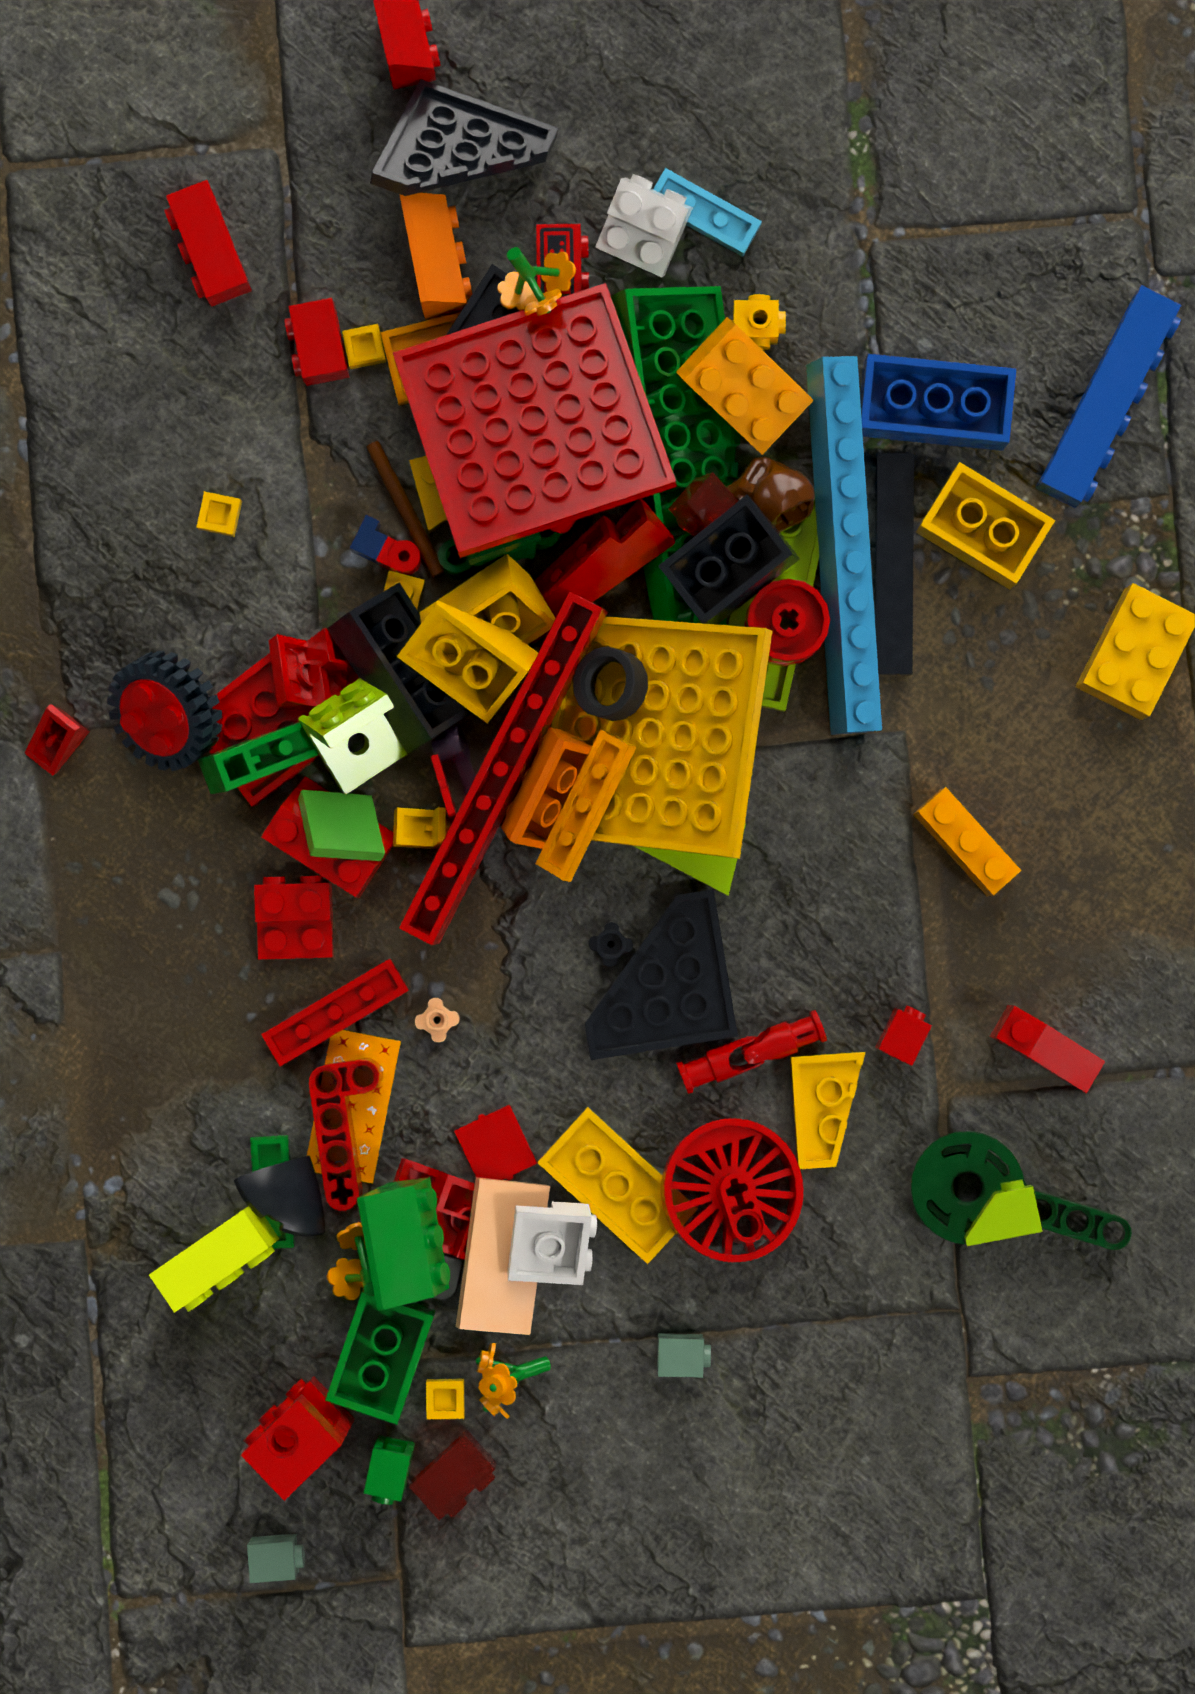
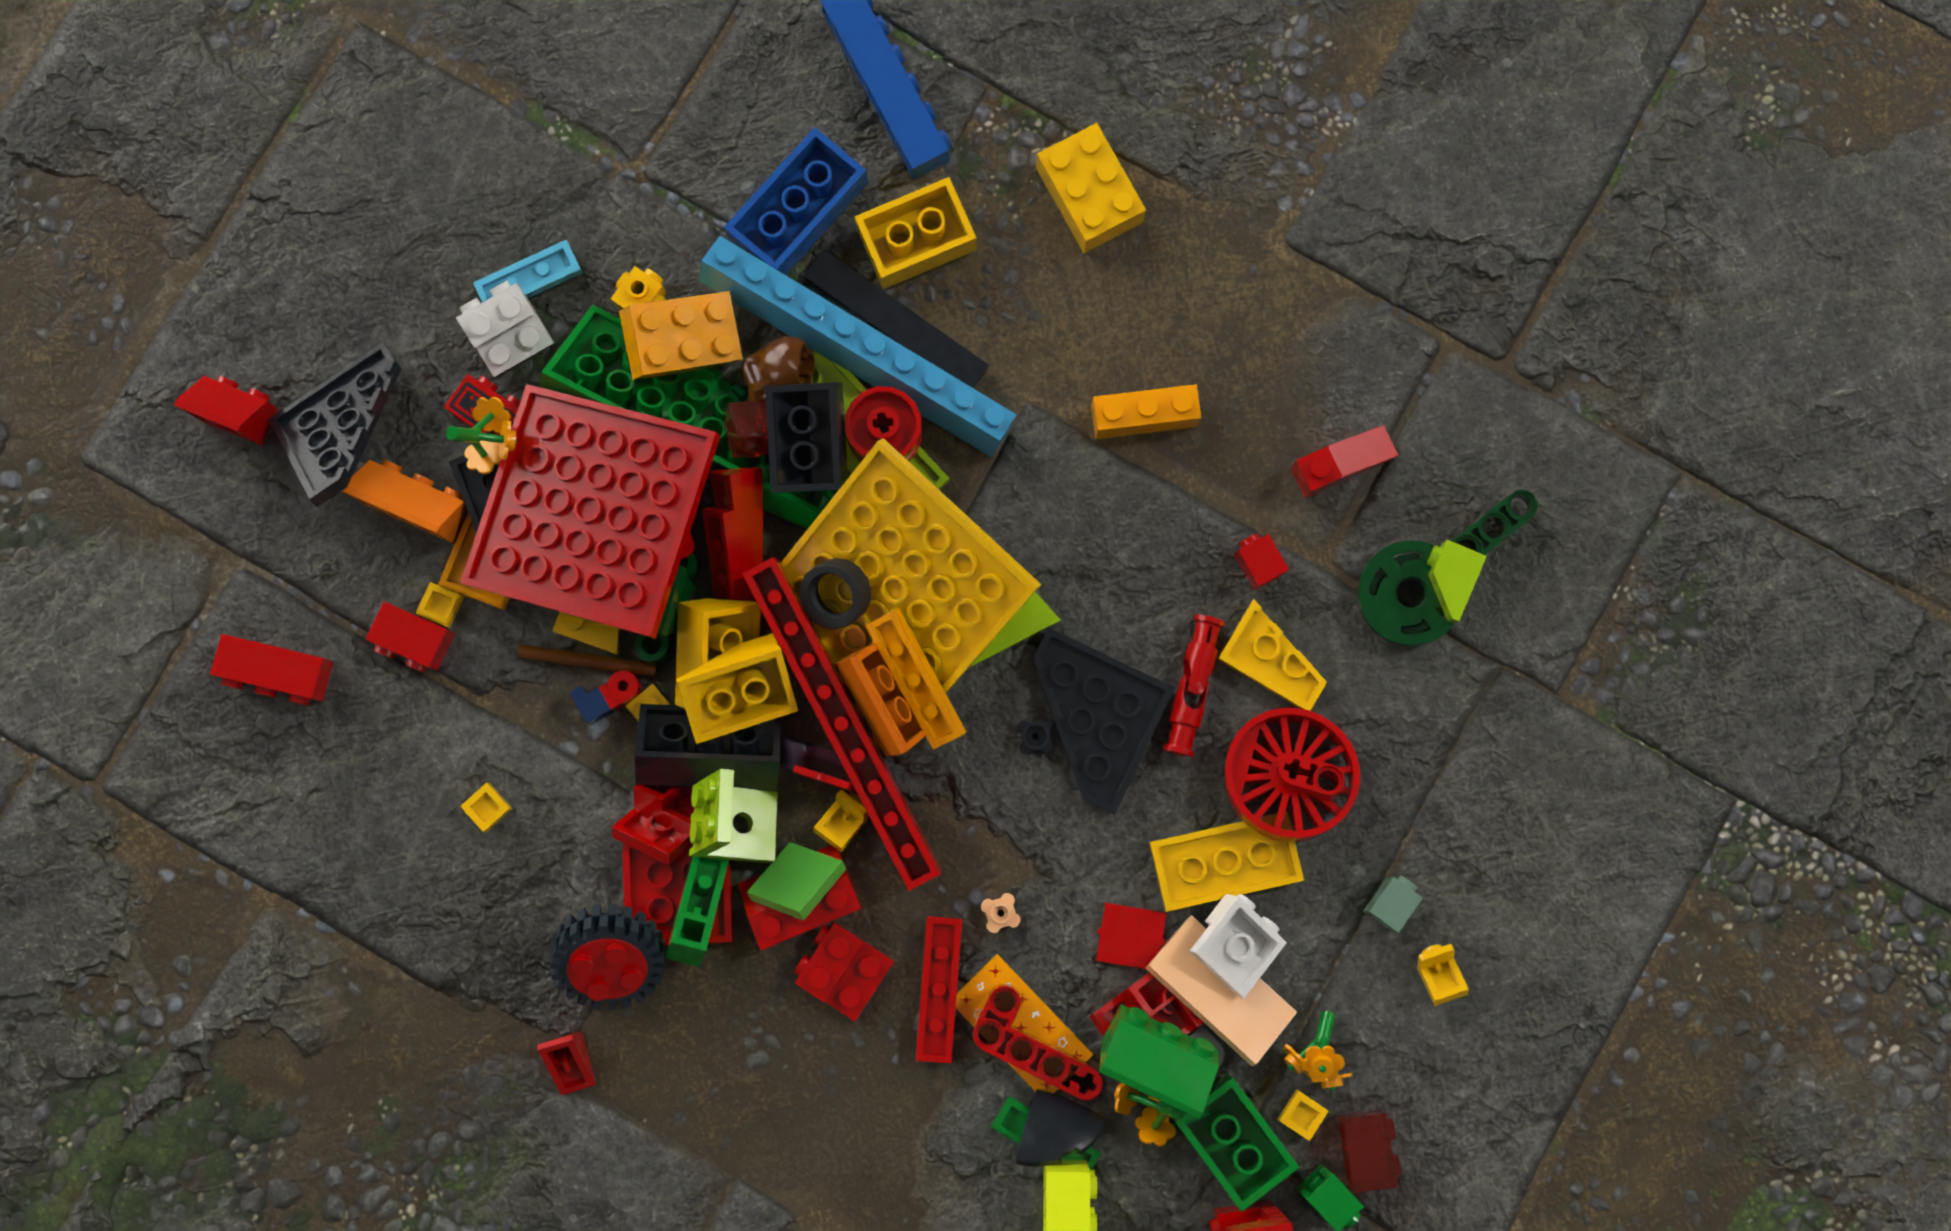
camera: 55 degrees left, 5 degrees down
none -> yellow bracket [1417,944,1469,1006]

